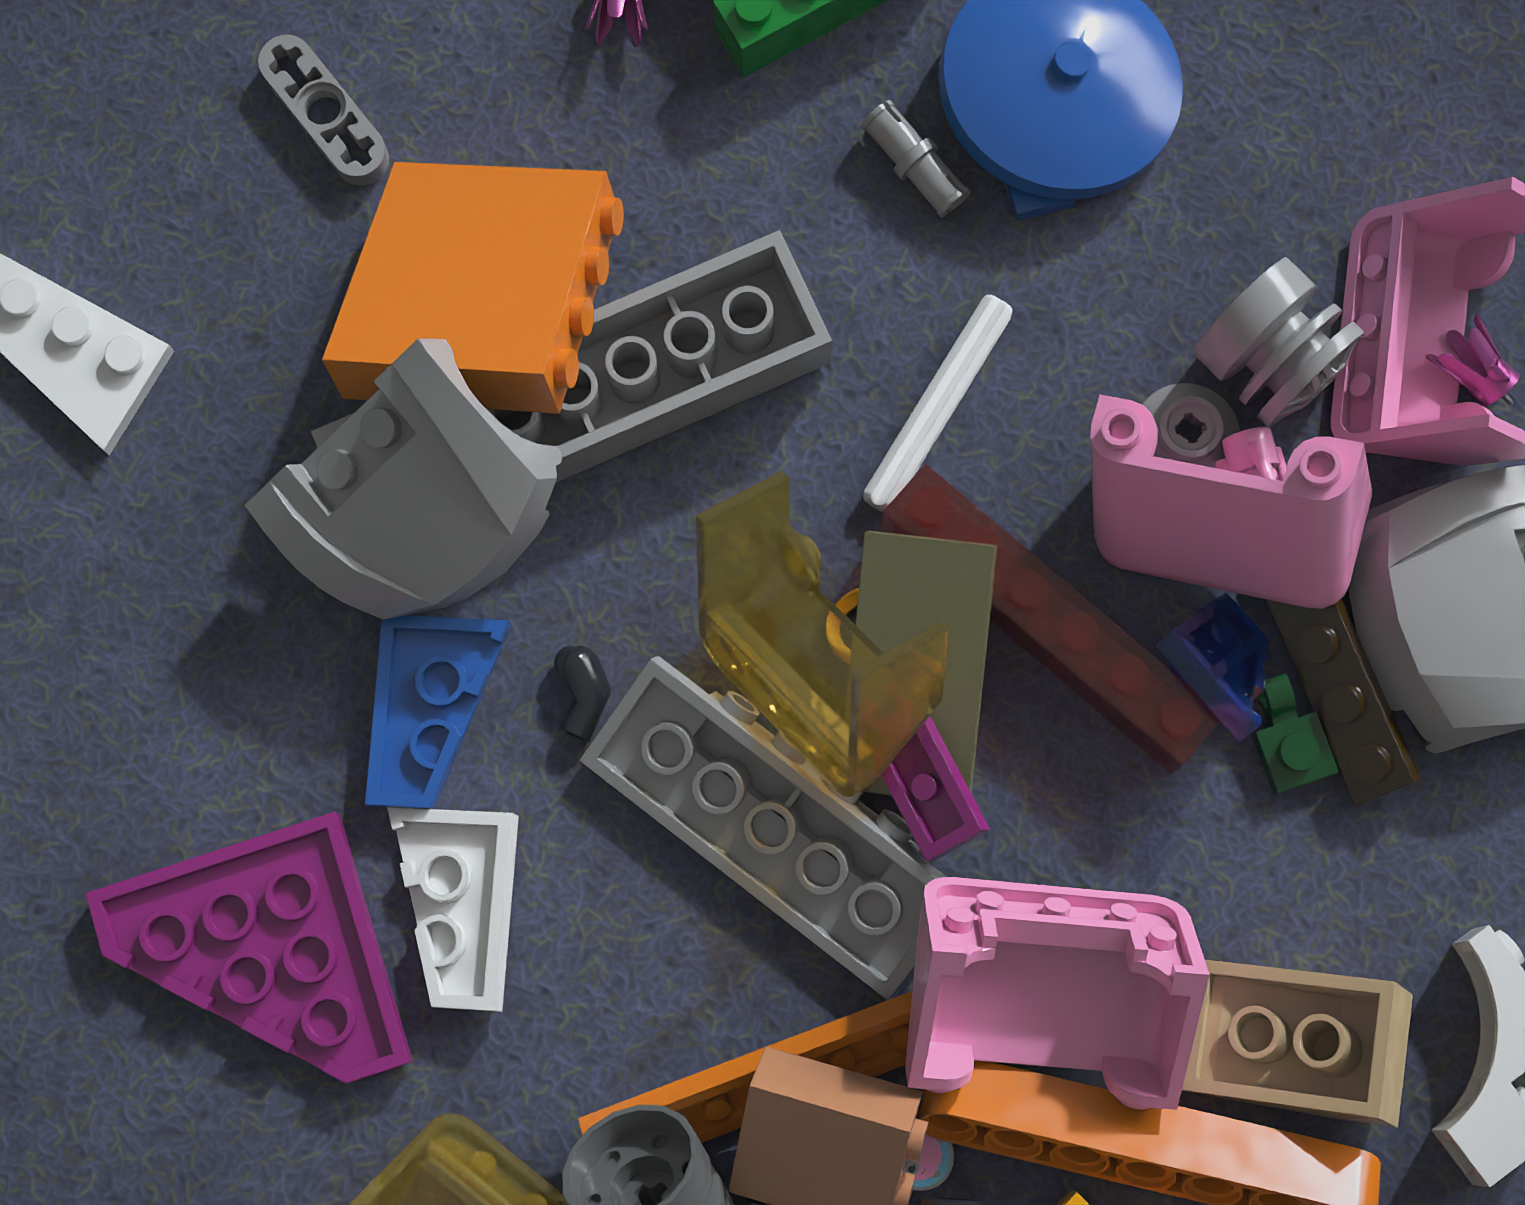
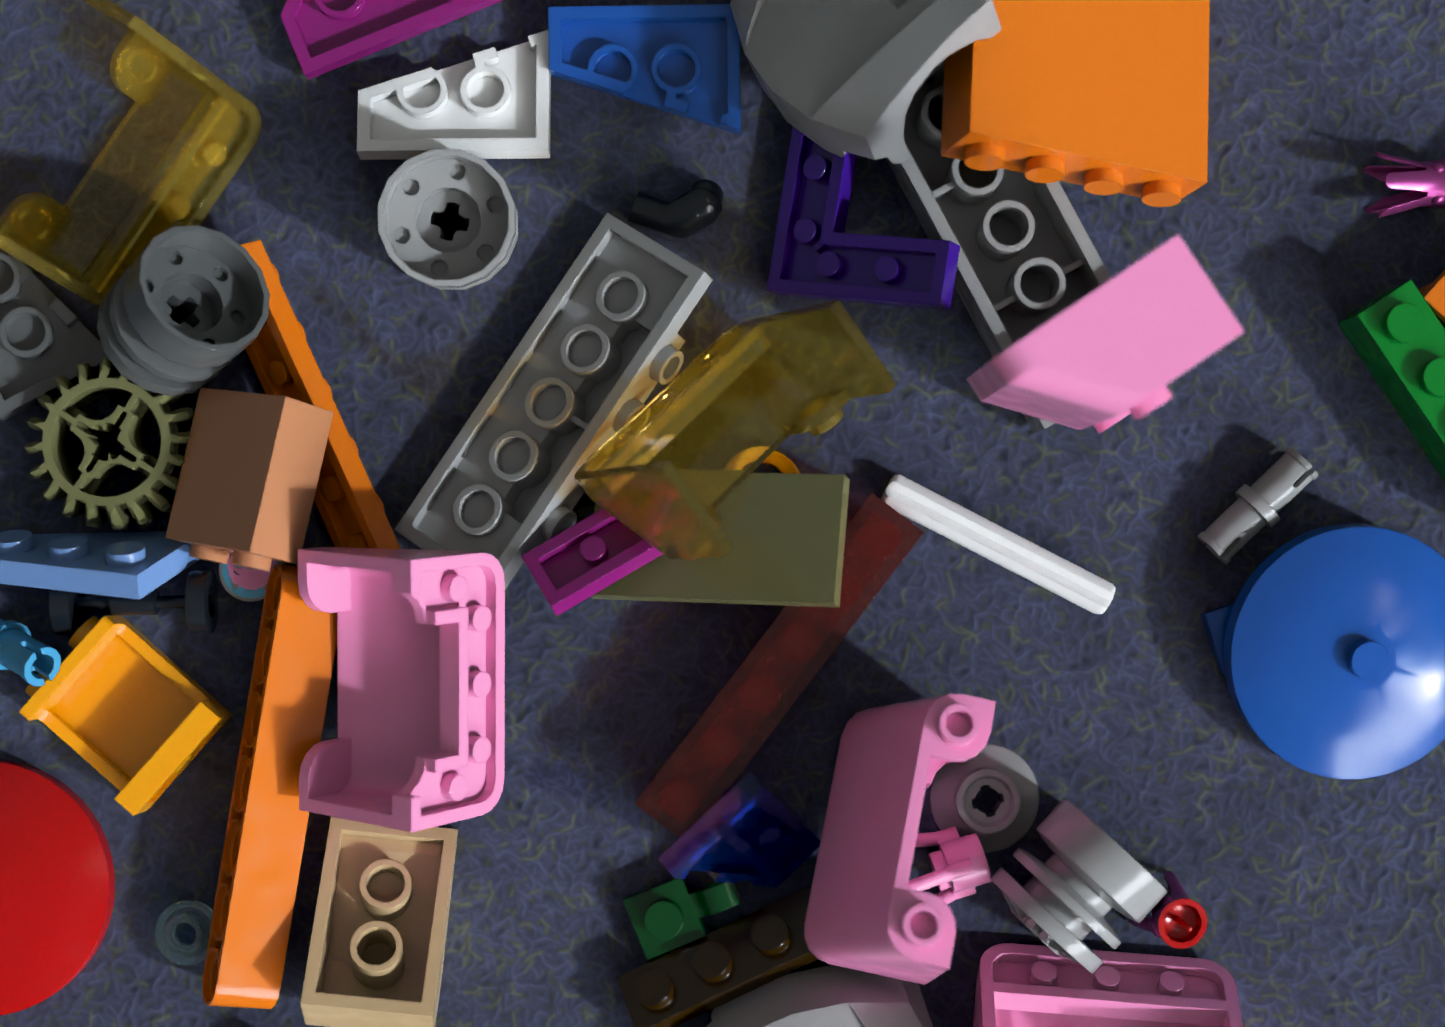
camera: 80 degrees right, 10 degrees up
none -> light grey wheel [378,149,518,290]
none -> dark purple plate [767,127,960,310]
none -> bright pink windscreen [966,234,1245,434]
none -> red piece [1127,871,1207,949]

